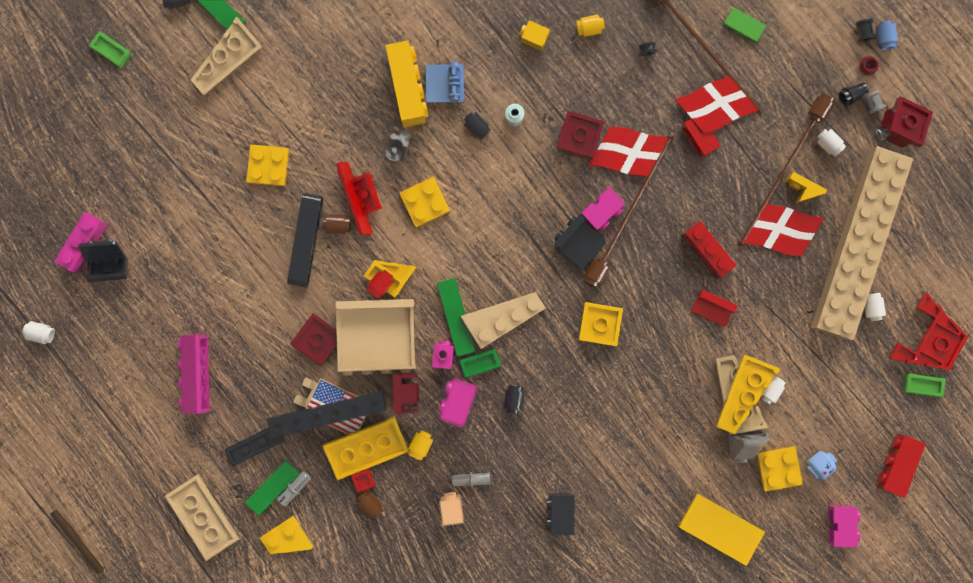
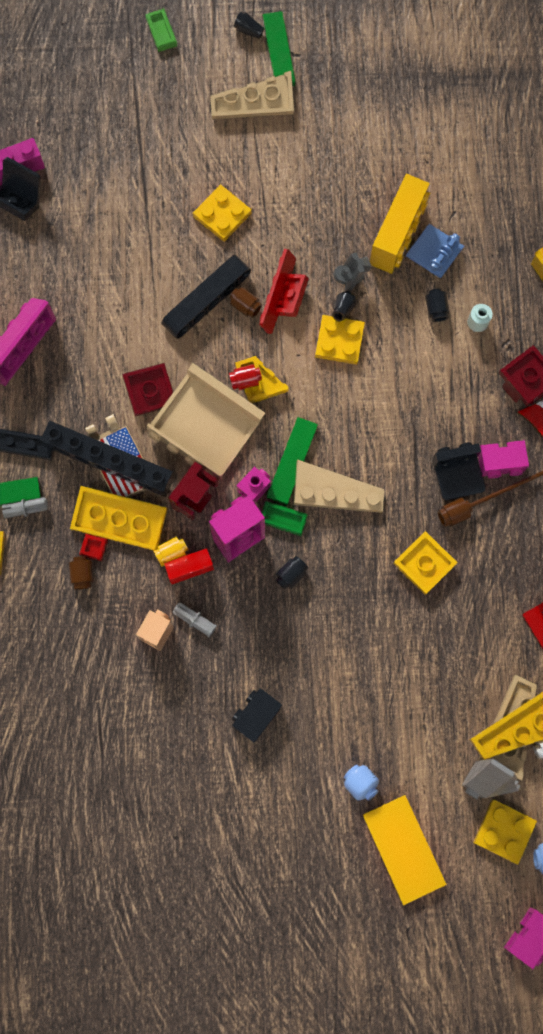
camera: 40 degrees right, 10 degrees down
none -> red panel [164,548,214,585]
none -> black cone [332,291,356,322]
none -> light blue head [344,765,379,801]

